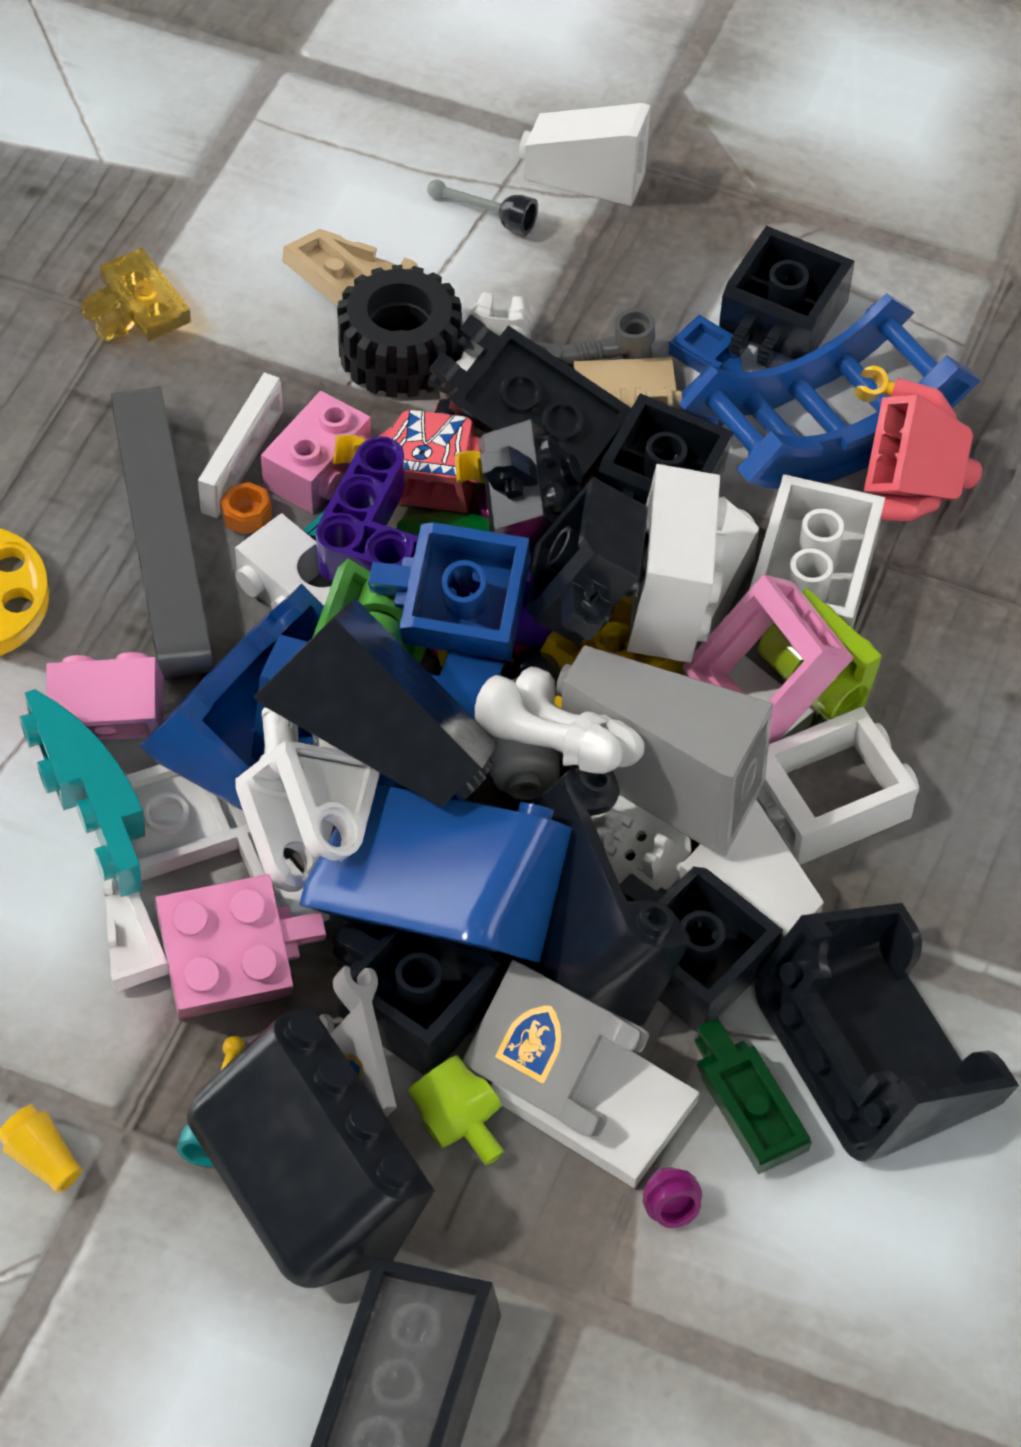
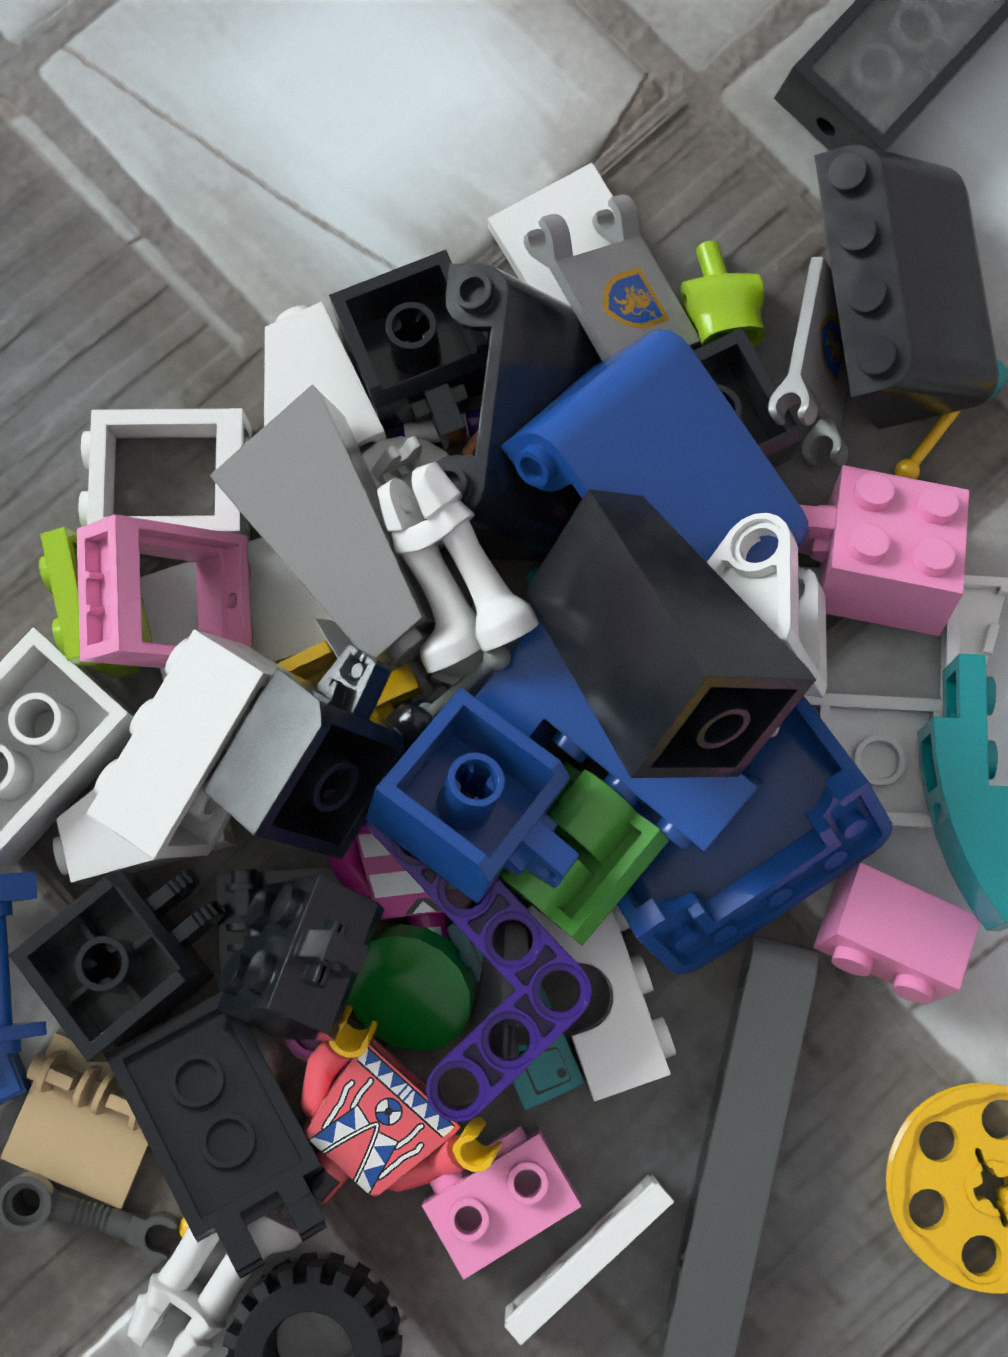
camera: 150 degrees left, 25 degrees up
orange tile [220,482,272,535] -> none
magenta plate [642,1167,702,1228] -> none
dark green hinge [694,1017,812,1175] -> none
black windscreen [755,903,1019,1161] -> none

